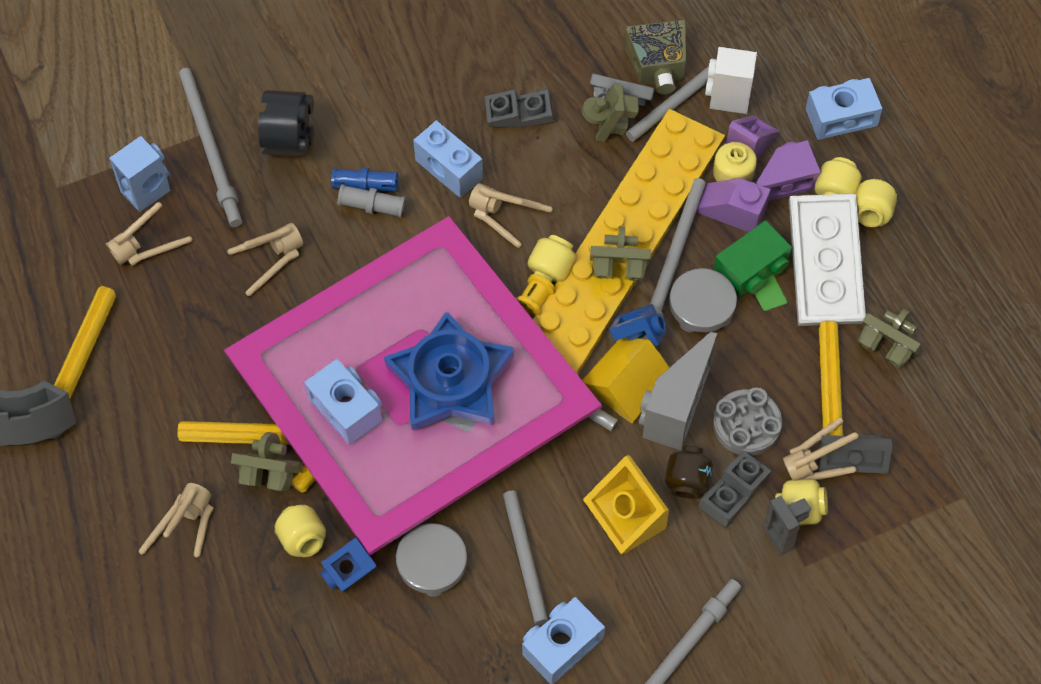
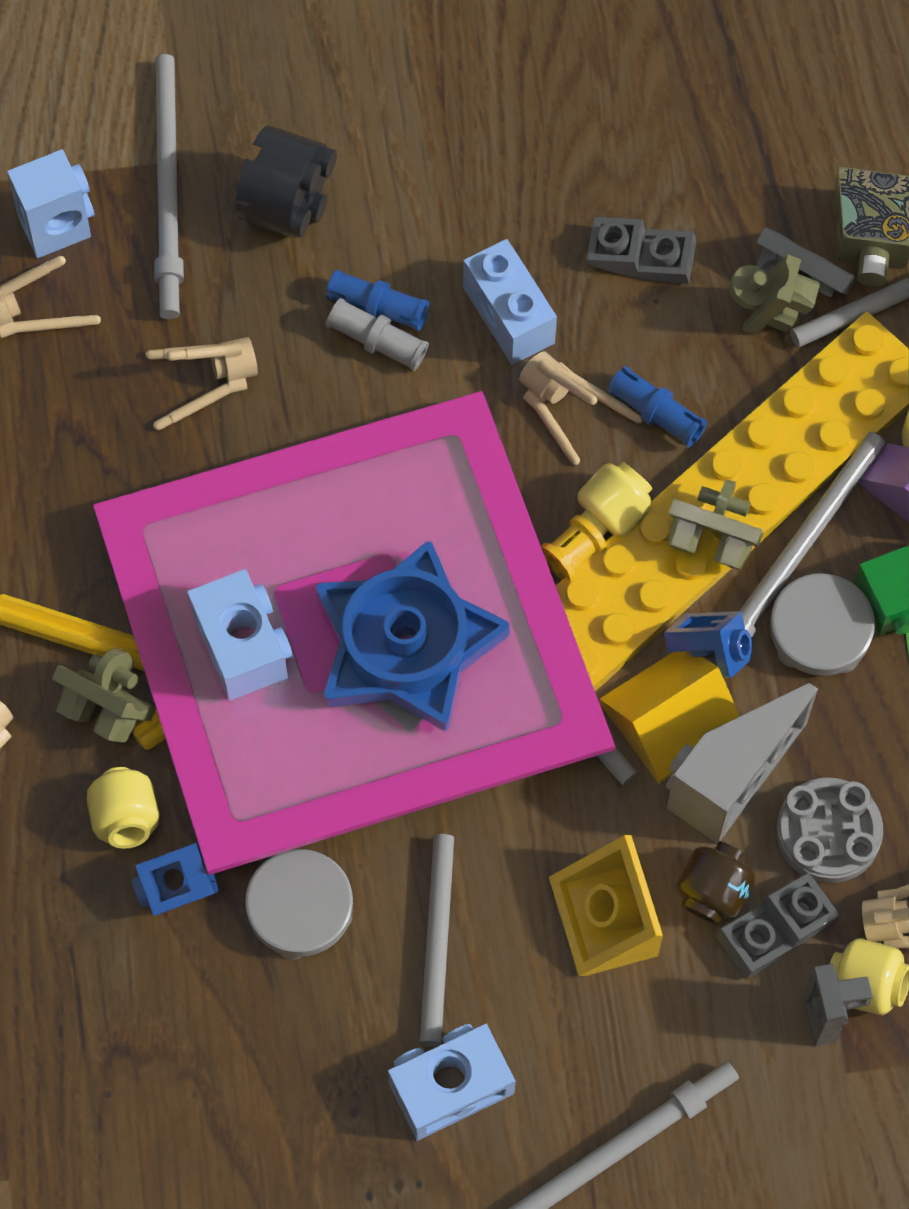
camera: 15 degrees right, 5 degrees up
none -> blue pin [608,366,707,448]

